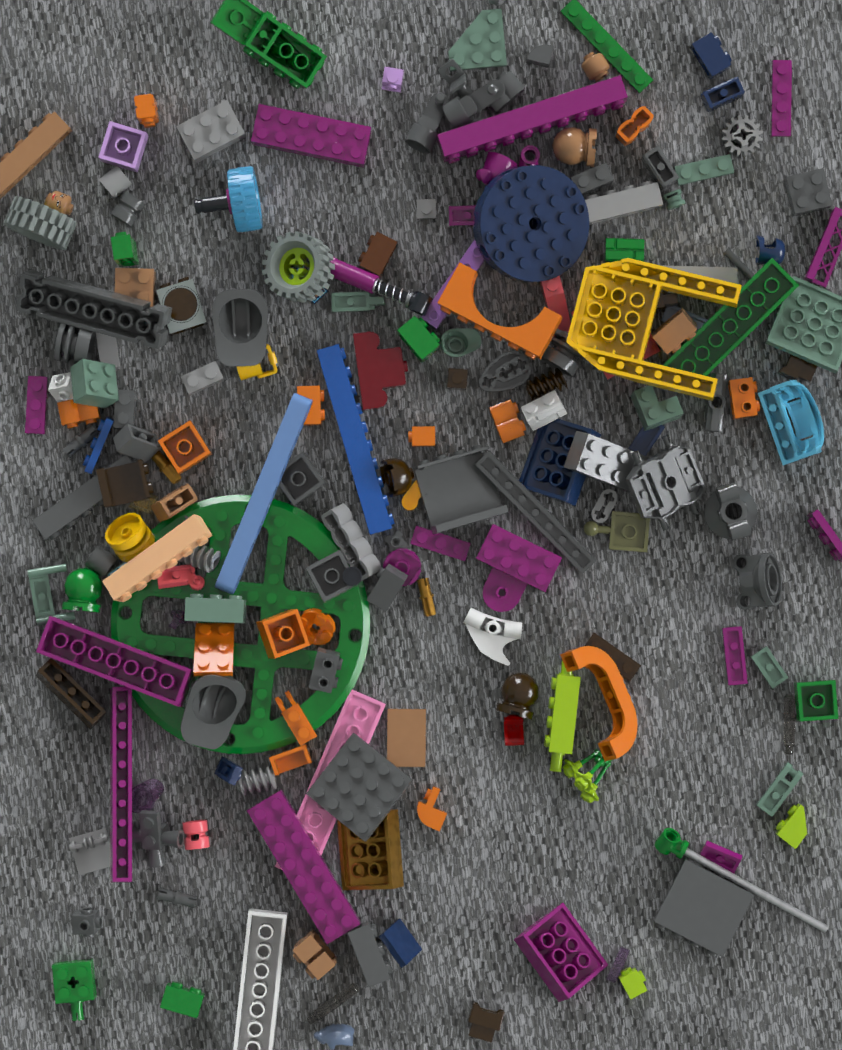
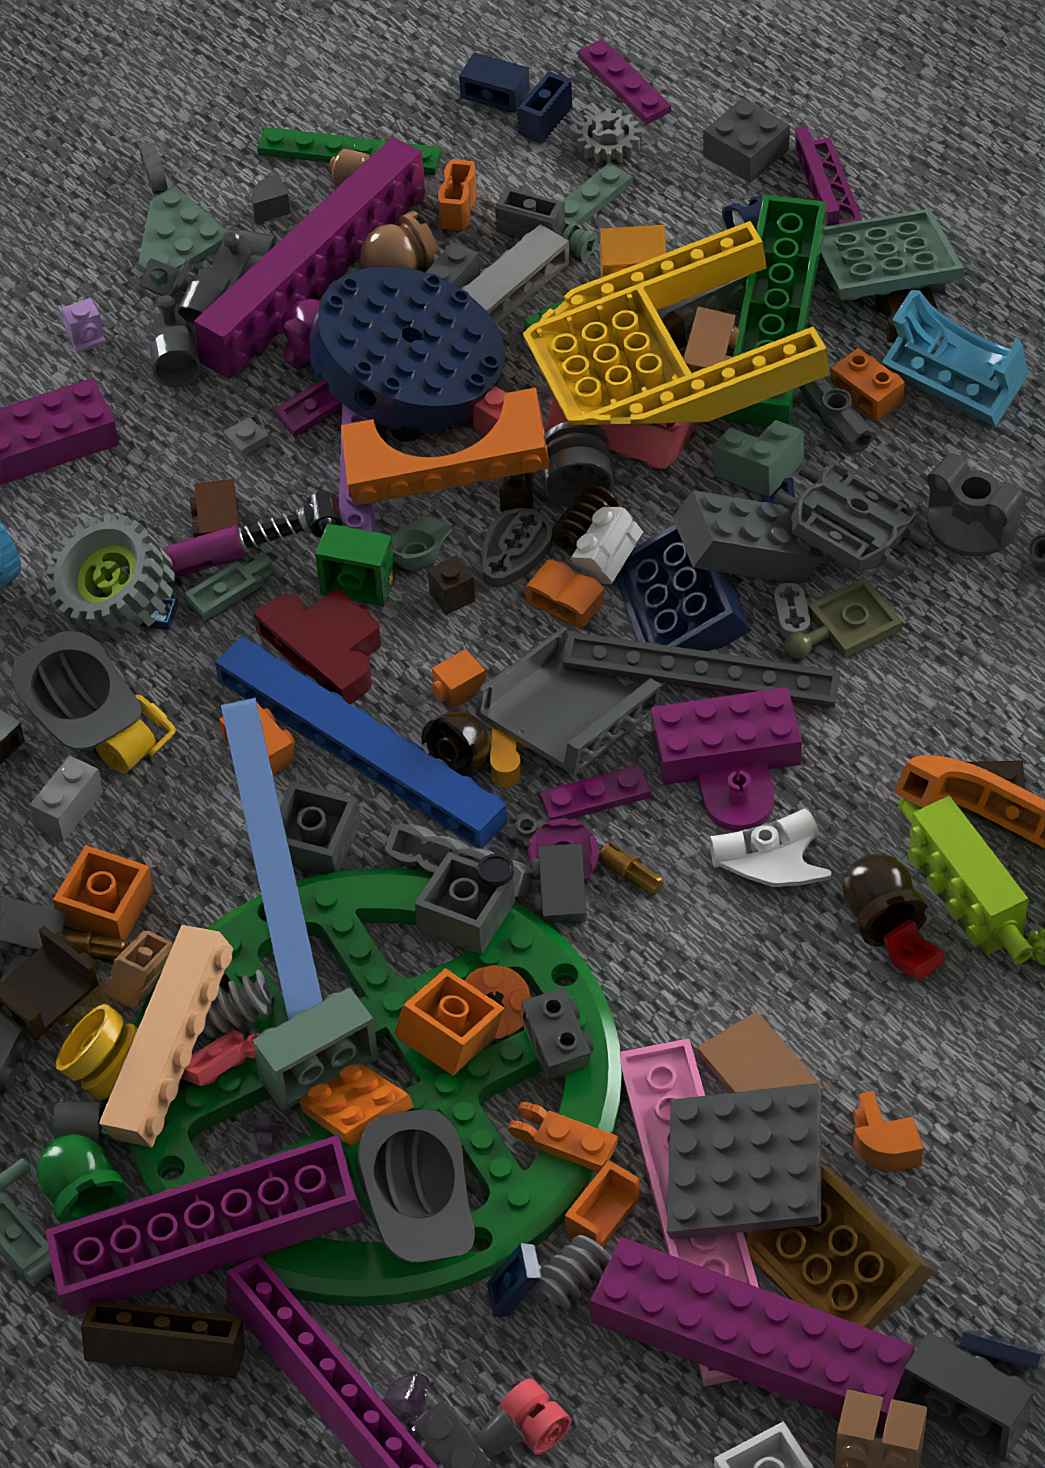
camera: 30 degrees left, 35 degrees down
none -> light orange brick [600,225,666,278]

